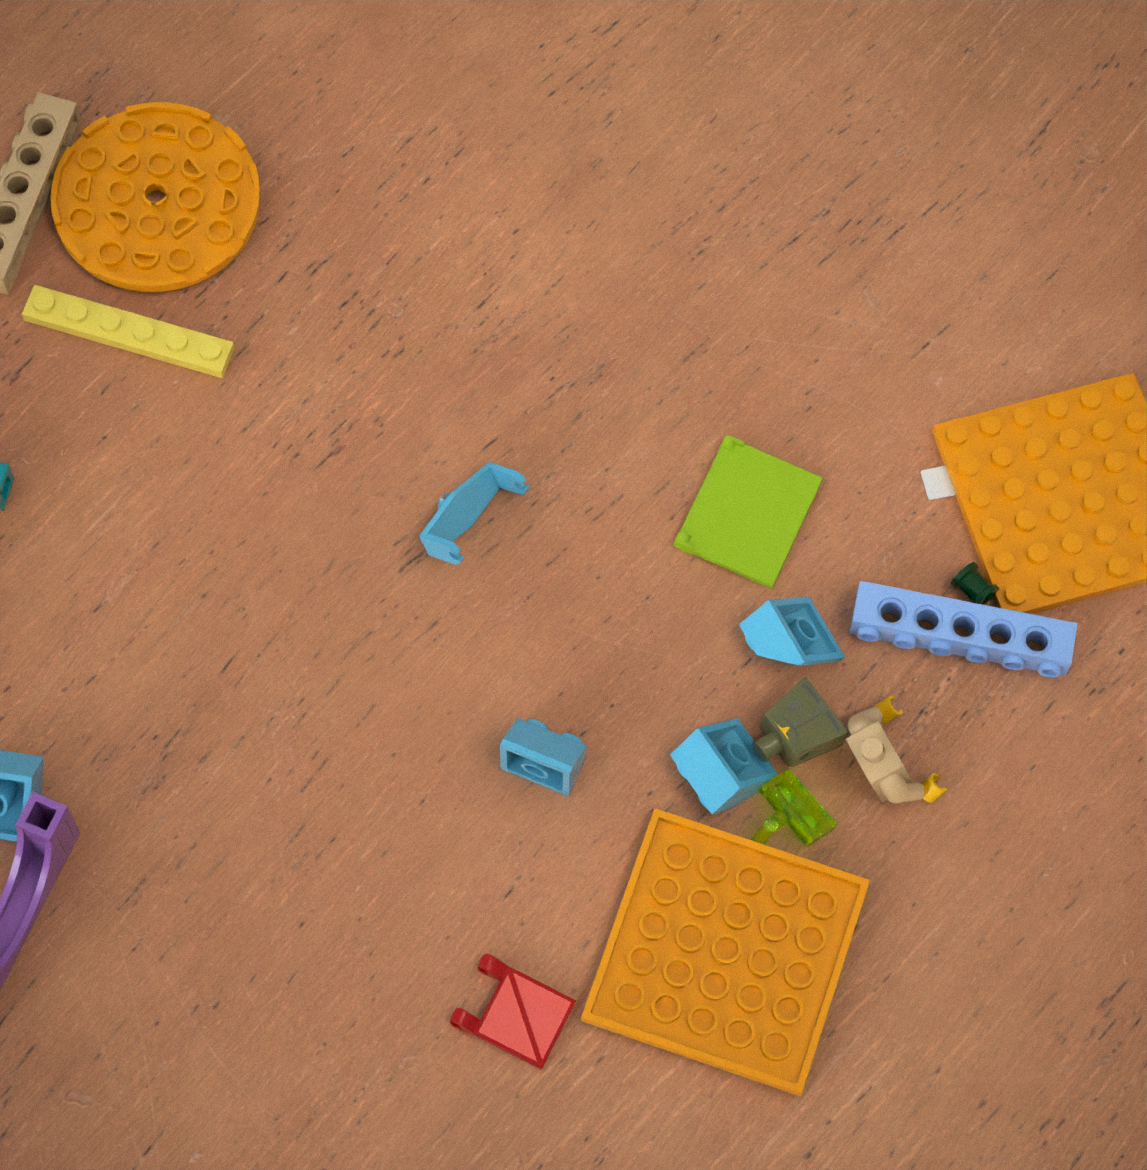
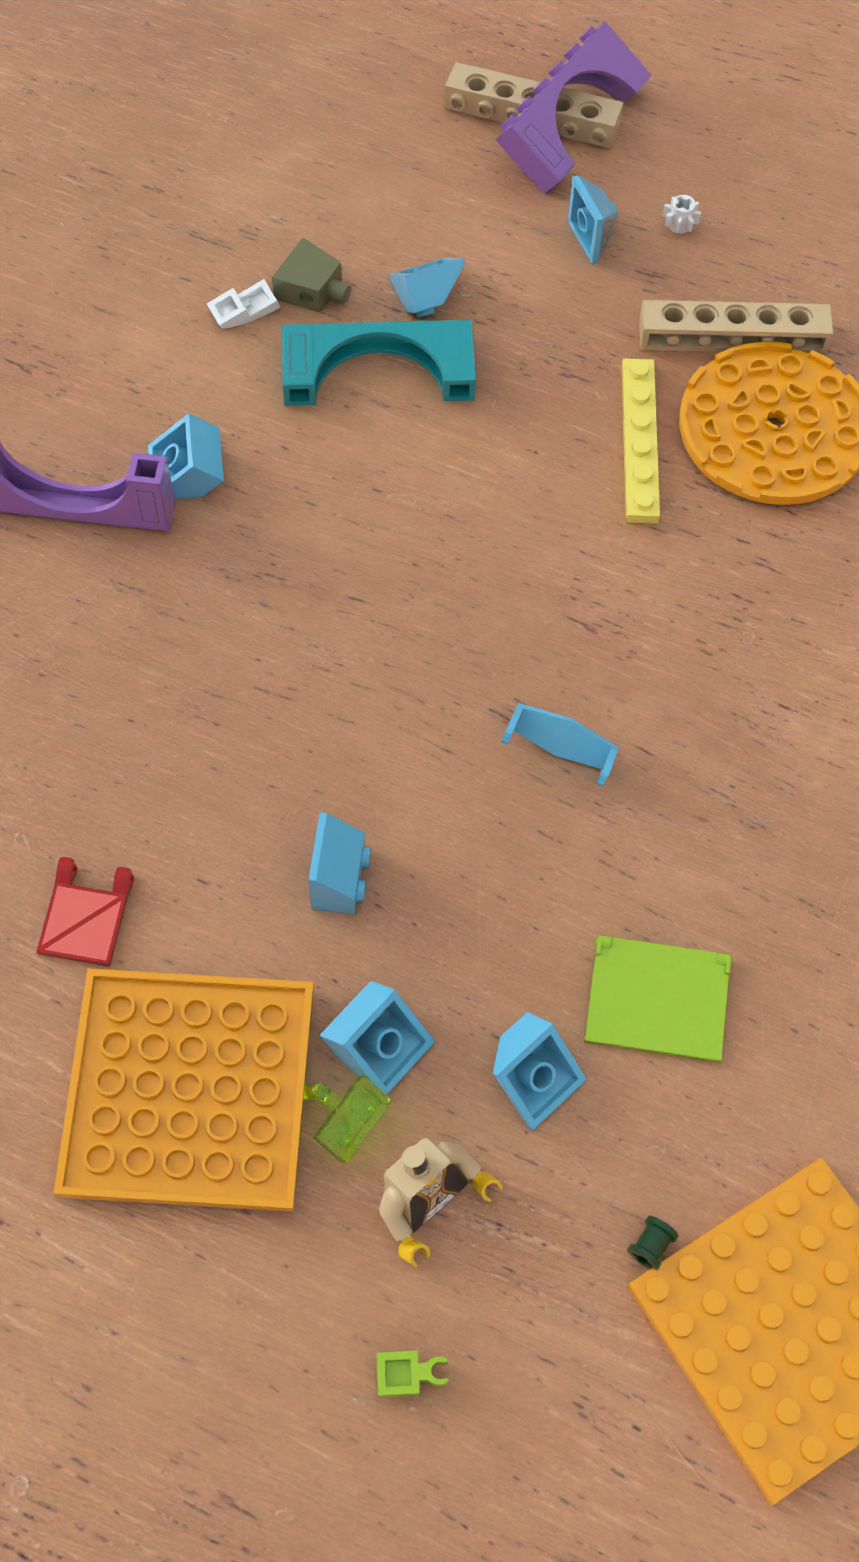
camera: 75 degrees right, 5 degrees down
olive torso [752,677,848,767] -> none
light blue brick [849,581,1078,678] -> none
white sticker [921,466,955,500] -> none
none -> lime plate [376,1350,449,1398]

